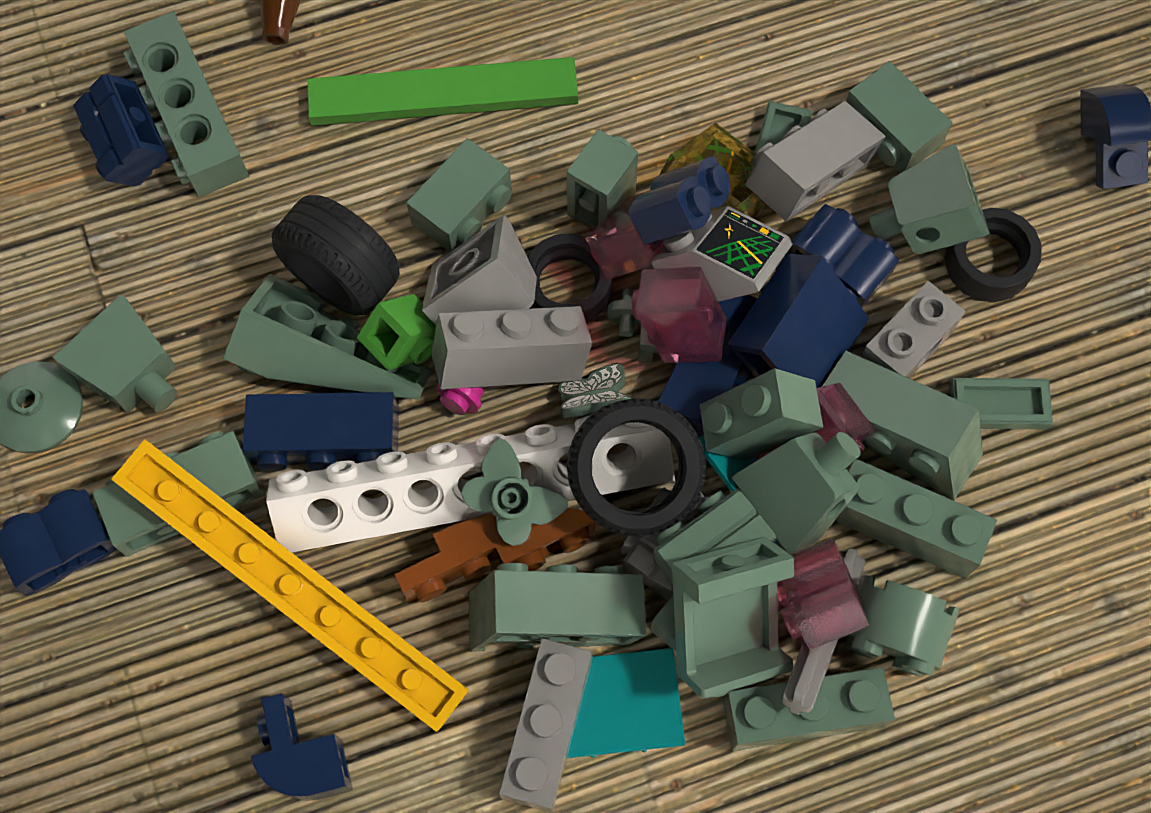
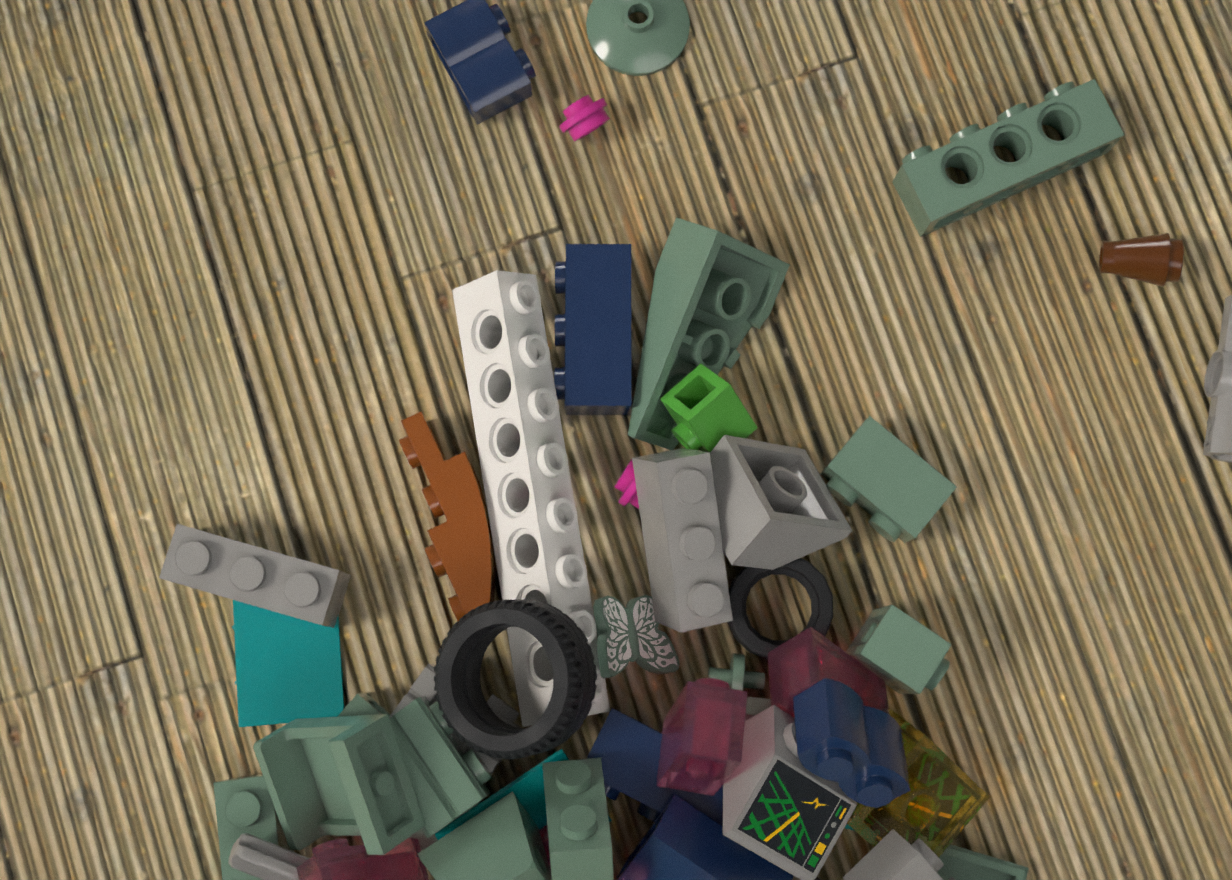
camera: 90 degrees right, 10 degrees up
sand green torso [53,294,177,412] -> none
dark blue brick [73,74,169,187] -> none
sand green brick [92,431,265,557] -> none
yellow plate [111,439,469,732] -> none
dark blue brick [251,693,353,801] -> none
black tyre [271,195,400,316] -> none
bright green tile [307,57,578,126] -> none
sand green animal [462,438,568,546] -> none
sand green wedge [468,563,646,652] -> none
none -> dark pink plate [559,94,610,142]

